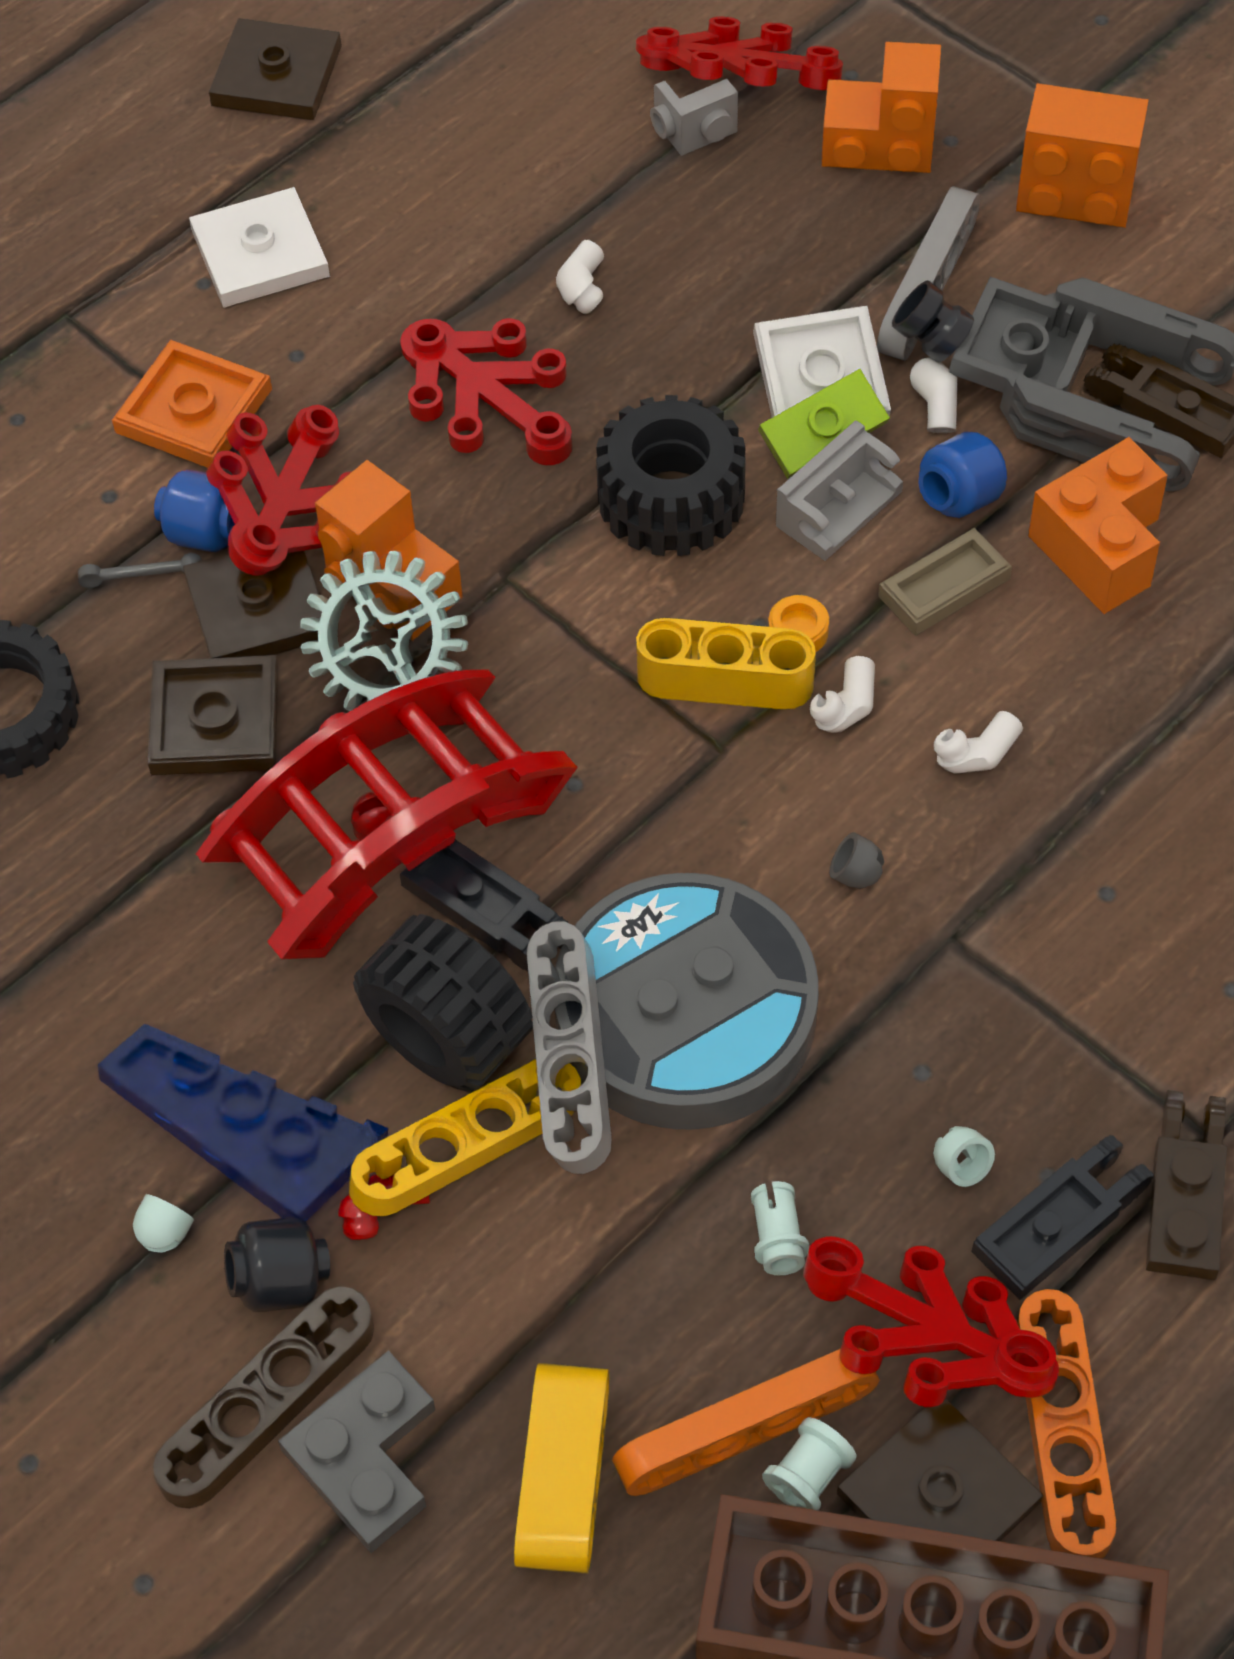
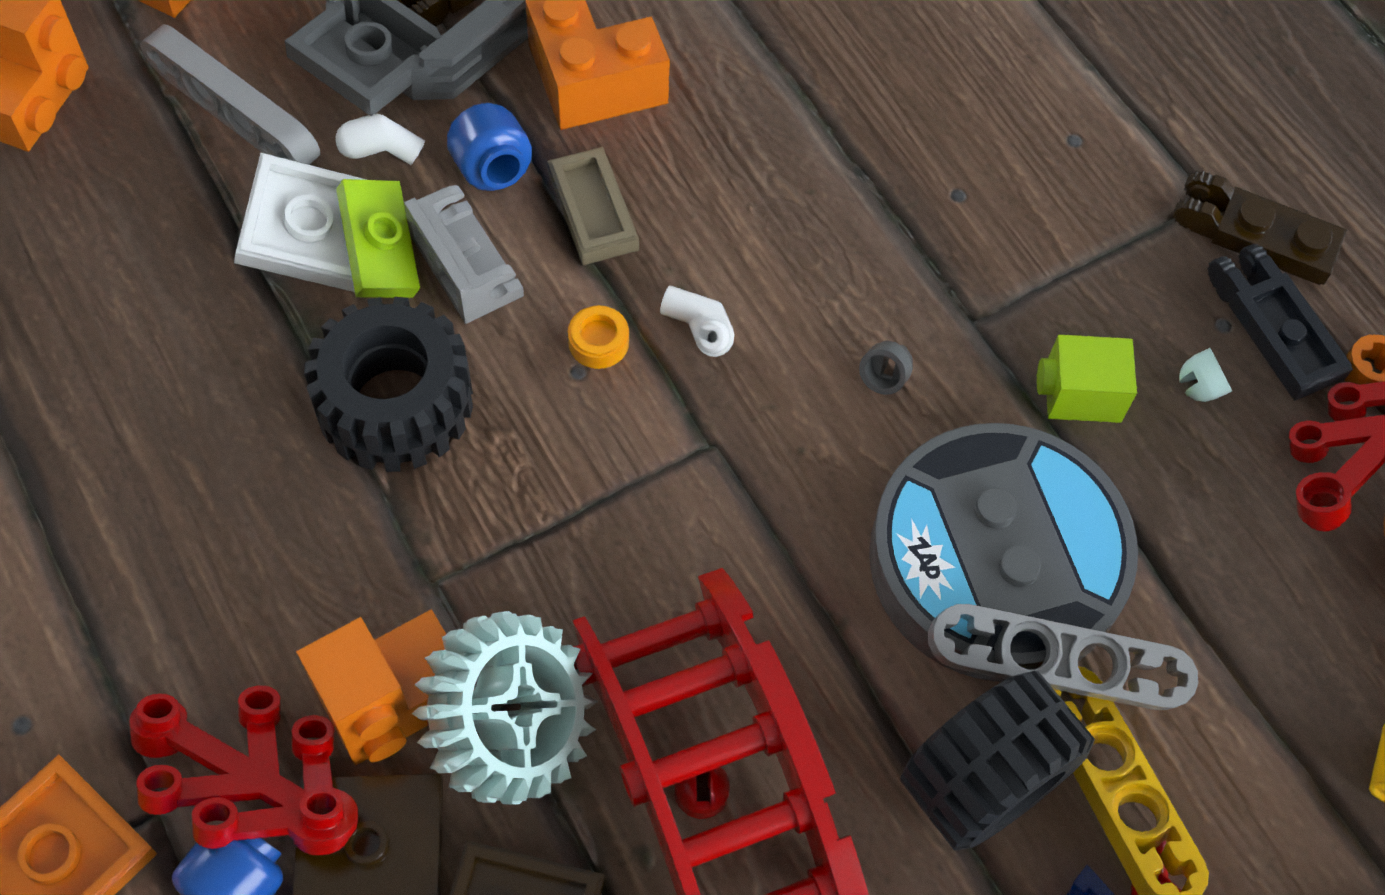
camera: 80 degrees left, 5 degrees up
red plant [400,318,572,466] -> none
black hinge [400,839,568,972] -> none
white arm [556,240,604,314] -> none
yellow beam [636,618,816,709] -> none
light aqua pin [751,1181,809,1275] -> none
black wheel [892,280,974,363] -> none
white arm [934,711,1023,774] -> none
none -> lime brick [1037,335,1137,423]

